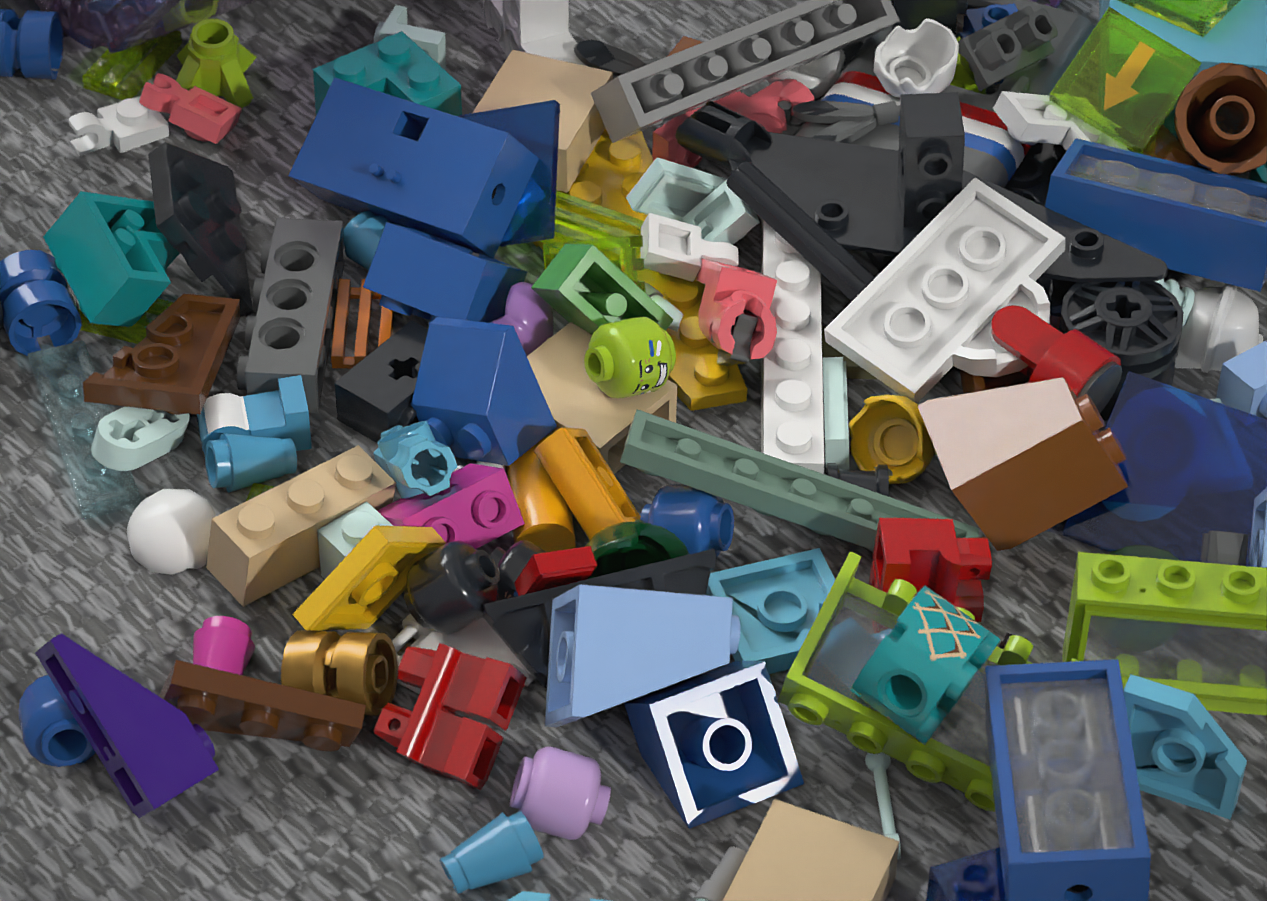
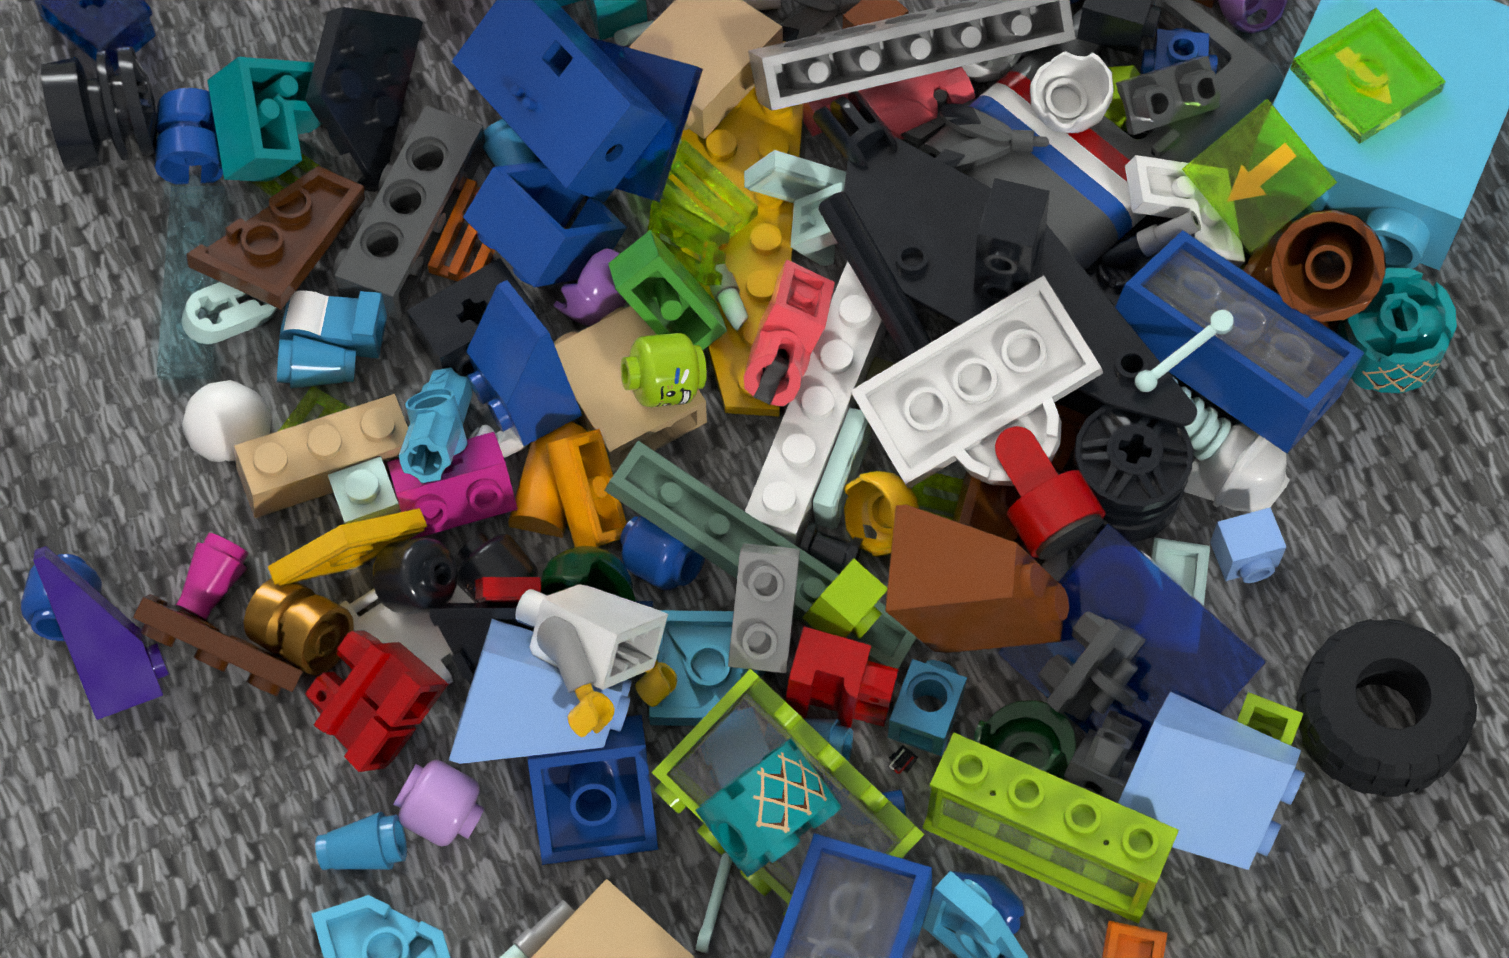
camera: 20 degrees right, 20 degrees up
white plate [640,213,739,281] -> none
none -> white torso [515,585,677,737]
none -> light grey brick [728,543,800,673]
none -> lime plate [802,559,888,639]
none -> dark azure brick [887,659,967,756]
none -> dark grey hips [1038,611,1146,722]
none -> light grey piece [1101,211,1201,267]
none -> light aqua hinge [1135,310,1233,392]

